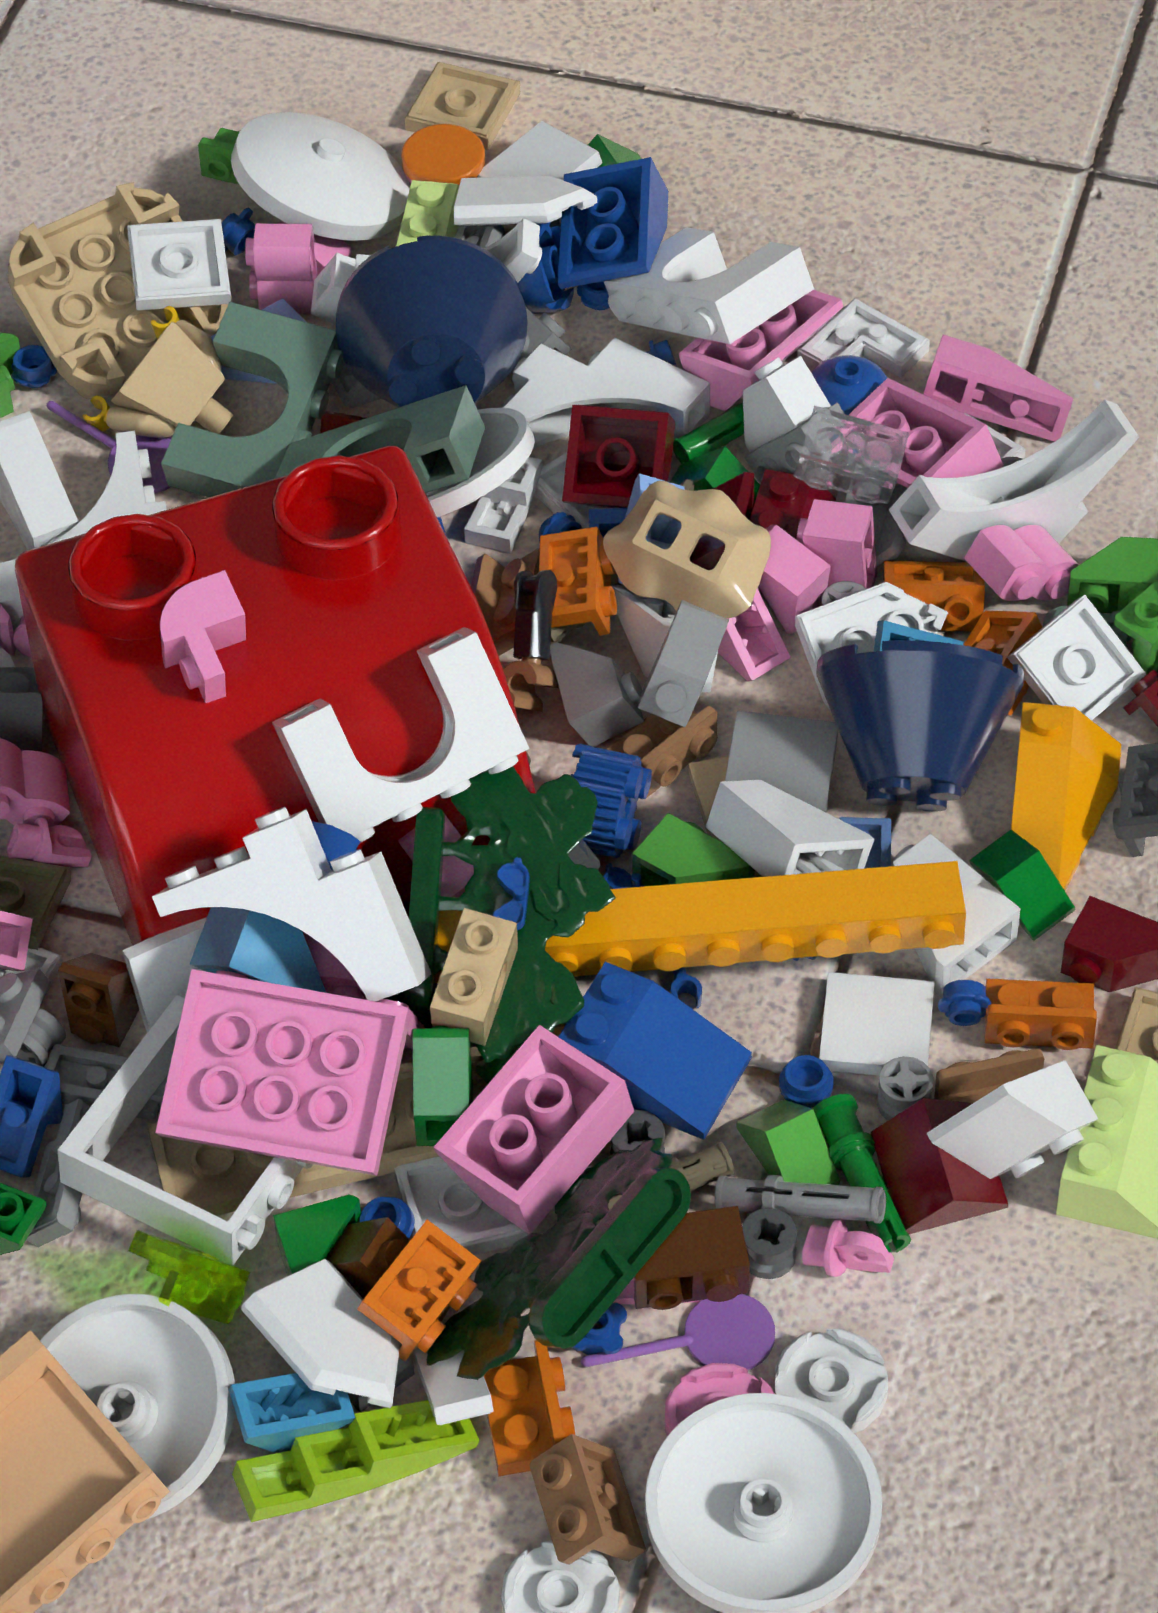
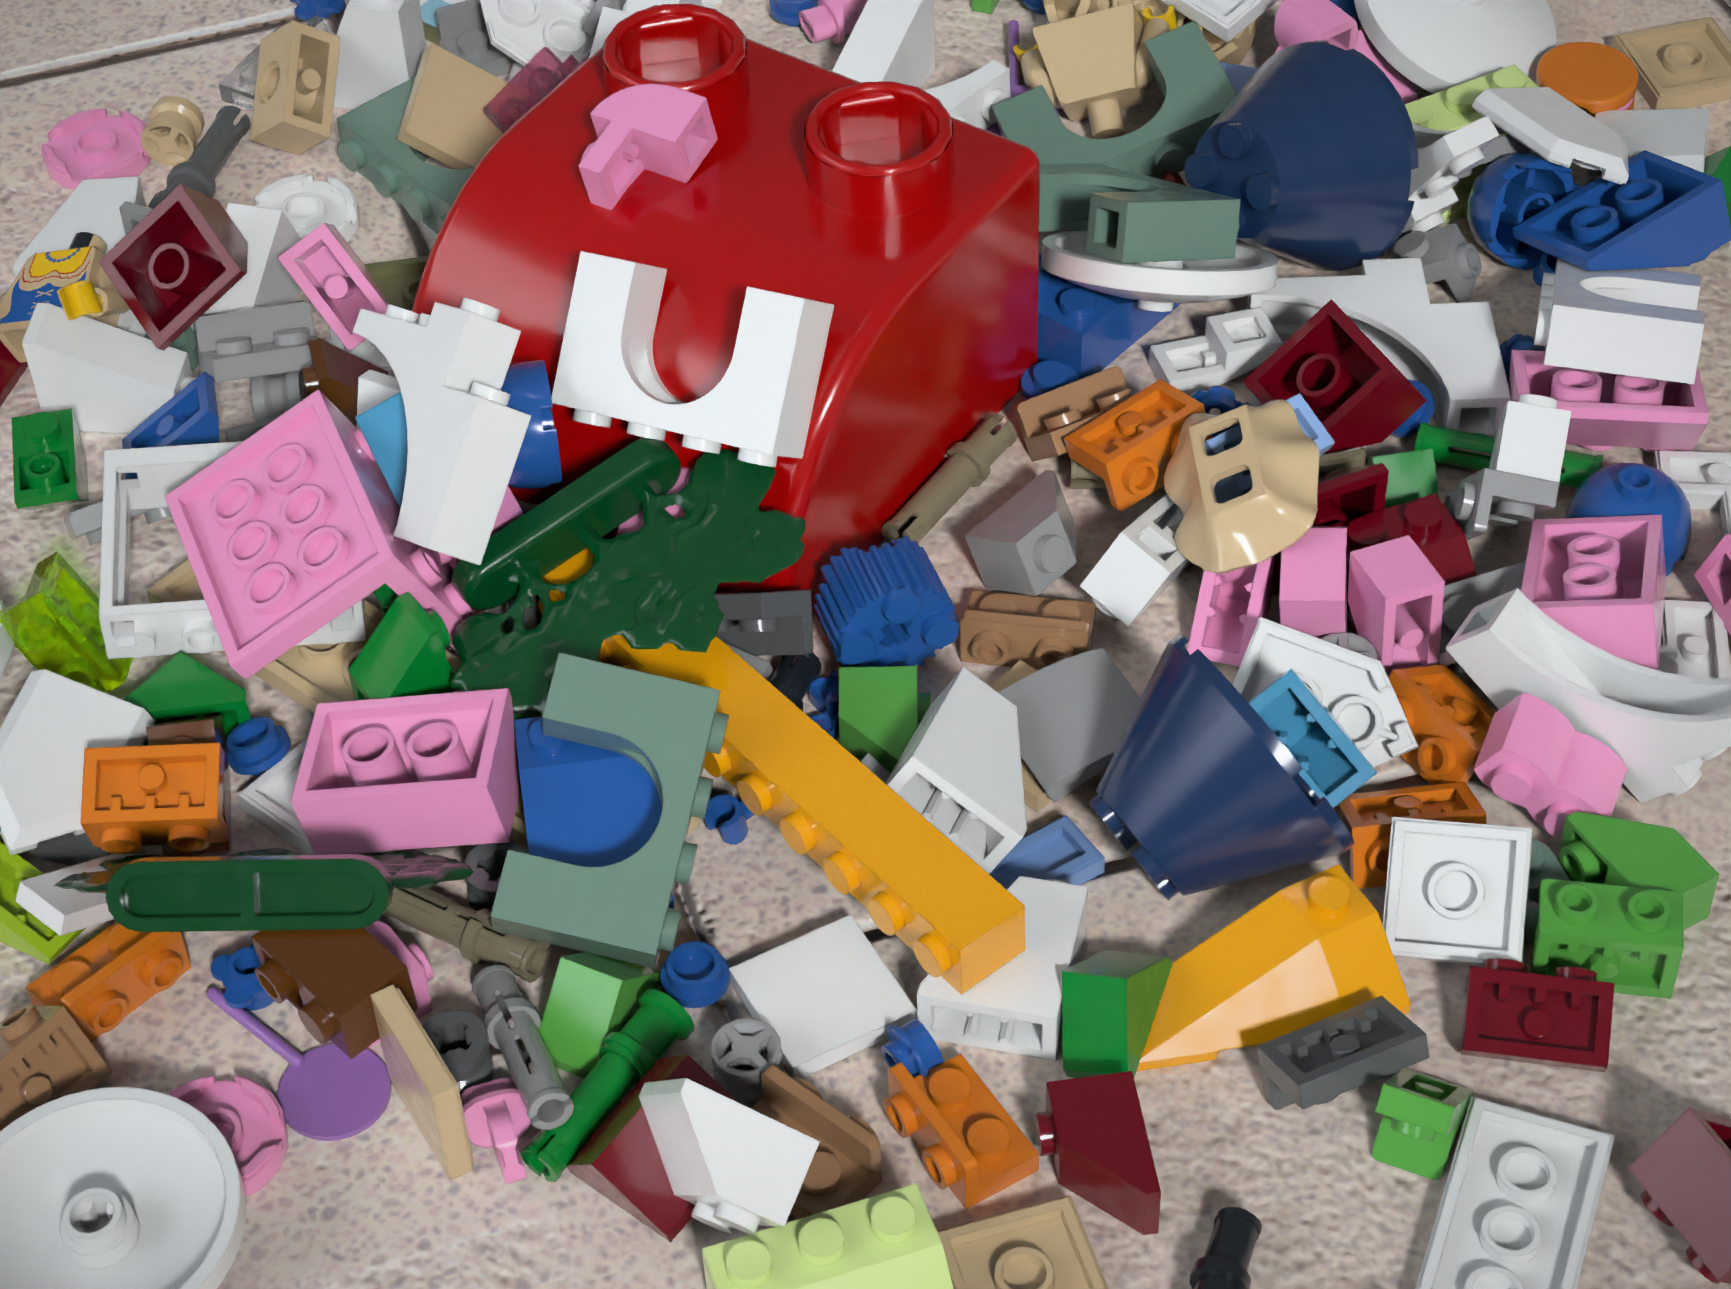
camera: 55 degrees right, 5 degrees down
tan brick [430,908,518,1046] -> none
blue piece [493,857,530,931] -> none
black piece [503,570,559,712] -> none
light grey slope [638,600,729,727] -> none
white tile [774,1329,888,1433] -> none
clear bracket [794,405,909,504] -> none
none -> tan tile [370,985,474,1181]
none -> sand green arch [490,653,729,968]

